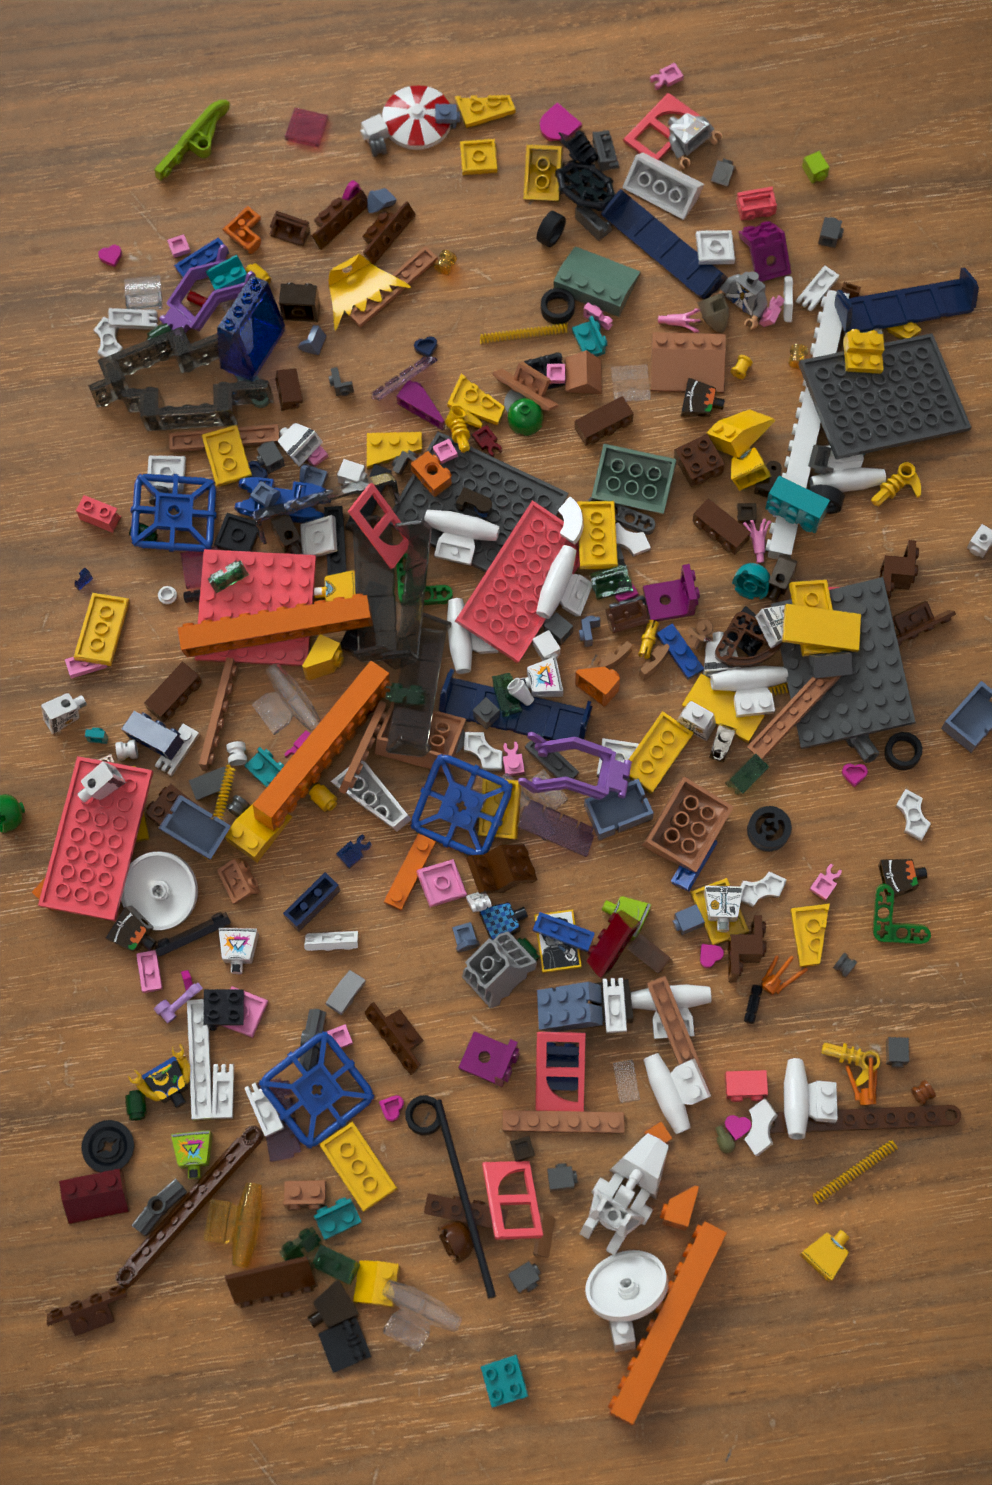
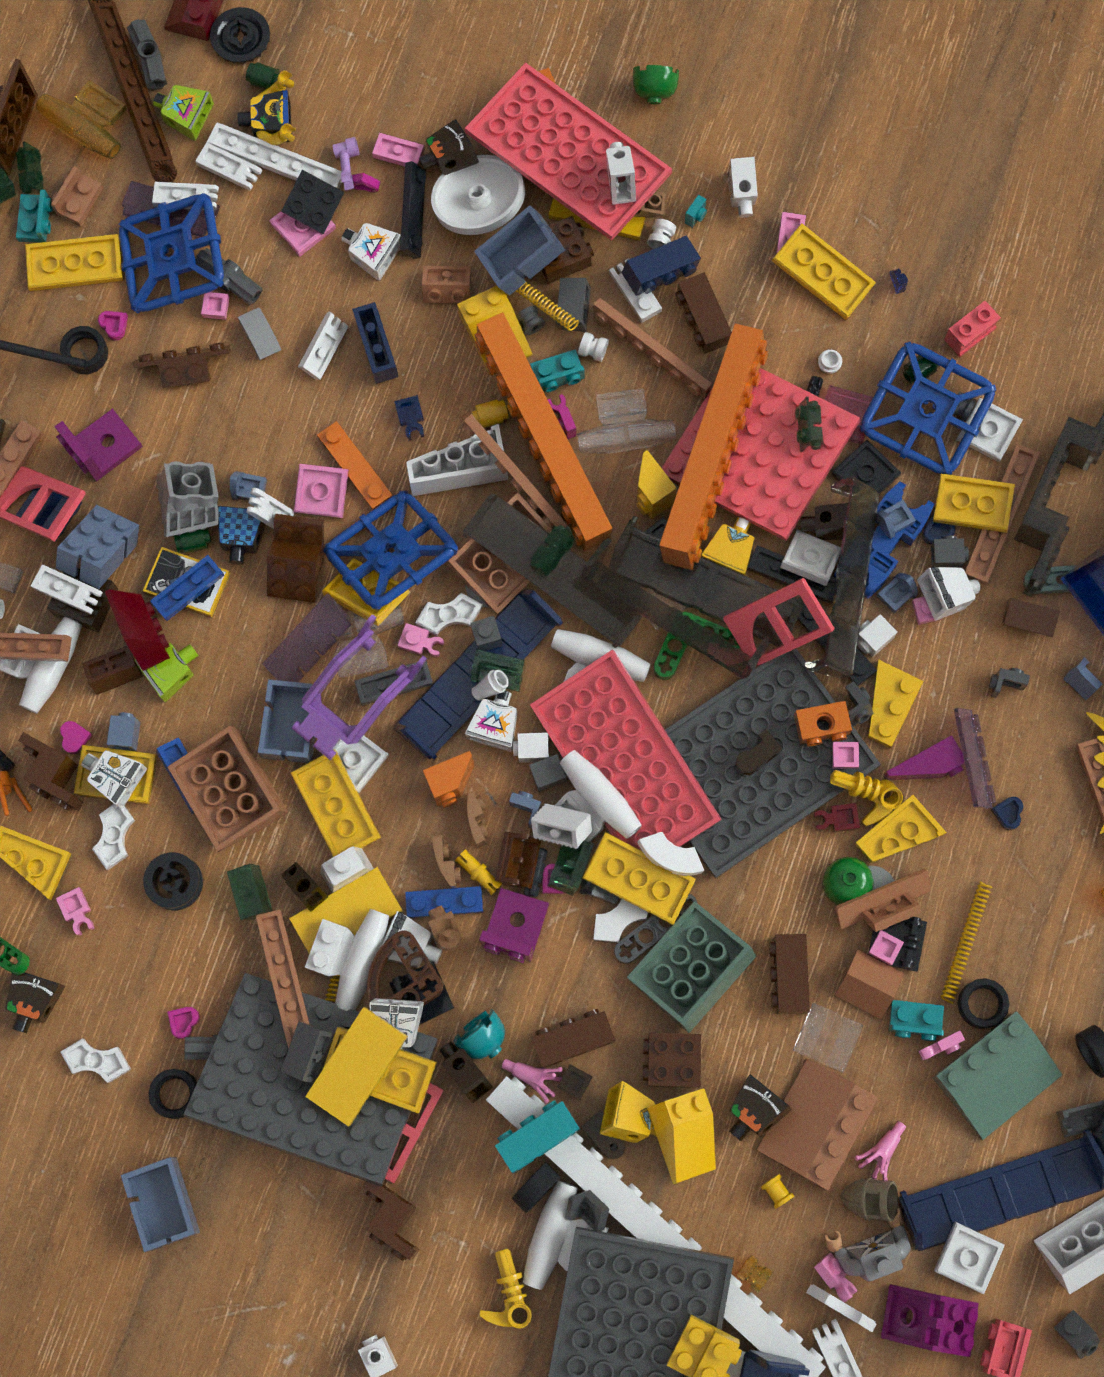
camera: 120 degrees right, 5 degrees up
white plate [424,510,500,566] -> none
reddish brown bracket [892,601,956,646] -> none
none -> white brick [531,803,592,849]

